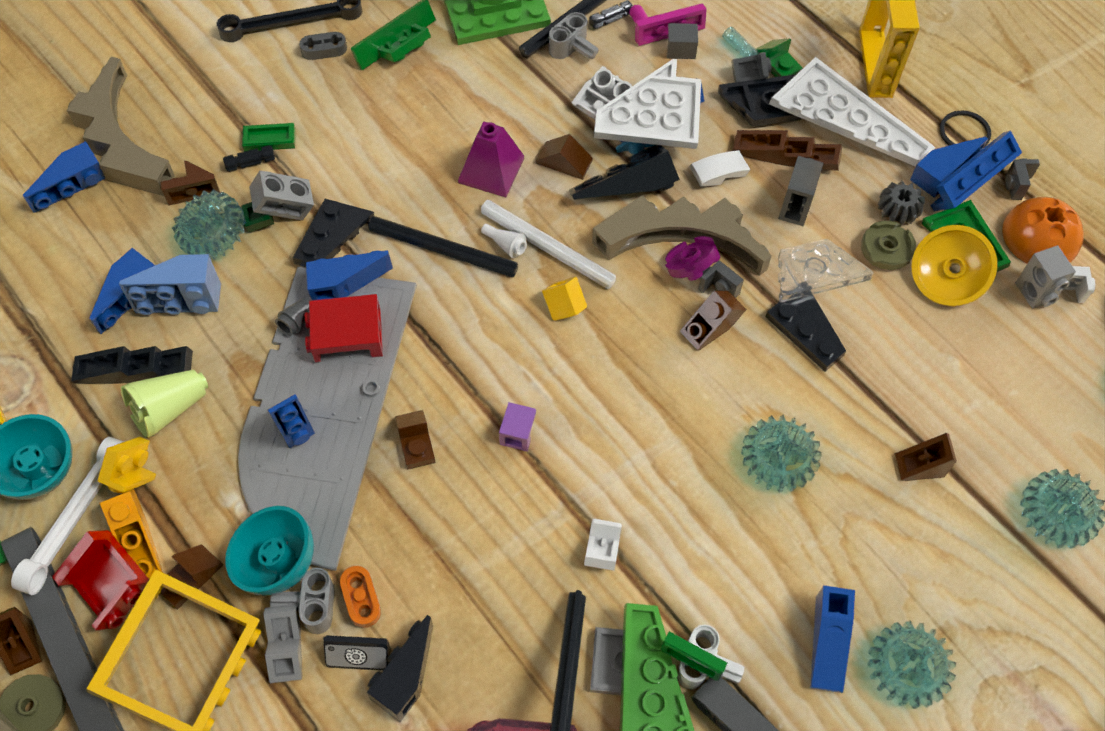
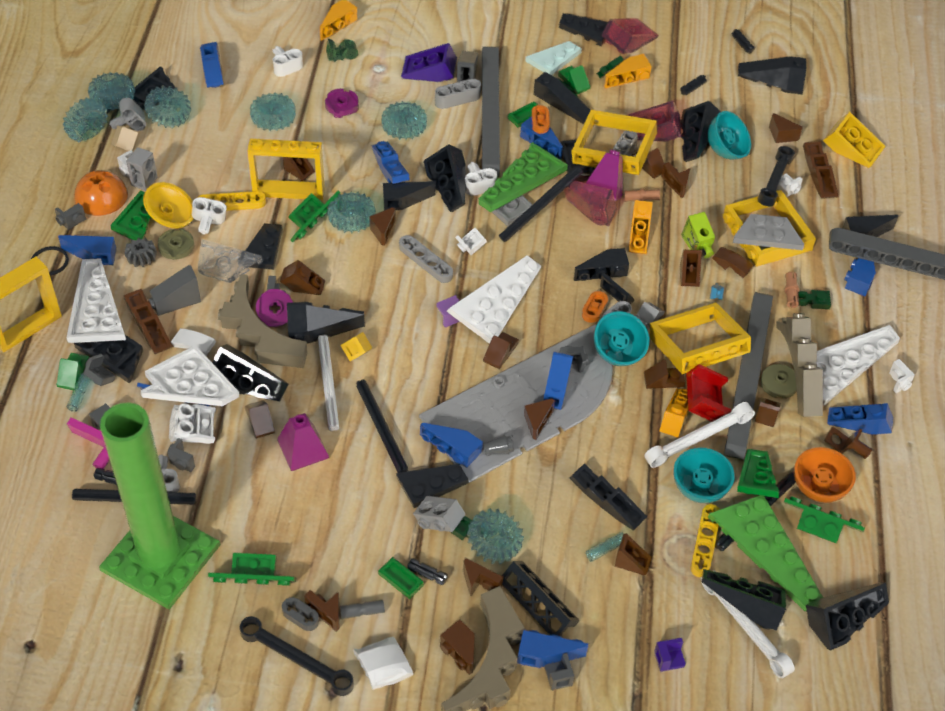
camera: 135 degrees left, 10 degrees down
blue slope [89,248,155,334] -> none
yellow bracket [97,436,156,493] -> none
medium blue slope [119,254,221,315] -> none
yellowish green cone [120,370,208,438] -> none
red panel [305,294,383,362] -> none
white cone [481,224,527,258] -> none
green tile [661,631,728,681] -> none
blue slope [810,585,855,693] -> none
blue fence [930,131,1022,211] -> none
none -> dark grey bracket [168,438,195,472]
none -> white beam [192,197,226,235]
none -> yellow beam [197,191,266,211]
none -> yellow window [247,138,325,200]
none -> black wedge [287,302,365,344]
none -> green bracket [288,190,341,242]
none -> reddish brown slope [304,590,339,632]
none -> magenta plate [325,88,358,118]
none -> dark grey piece [340,600,385,619]
none -> white slope [353,637,413,690]
none -> reddish brown slope [369,208,396,246]
none -> blue slope [372,141,410,184]
none -> black slope [383,181,436,211]
none -> light grey beam [399,235,453,283]
none -> black wedge [423,144,466,212]
none -> reddish brown slope [440,619,475,675]
none -> white wing [447,255,542,344]
none -> black fence [502,561,580,636]
none -> reddish brown slope [524,399,555,440]
none -> dark grey panel [545,653,575,691]
none -> dark grey bracket [559,346,588,372]
none -> clear light blue piece [585,532,623,562]
none -> reddish brown slope [615,533,652,575]

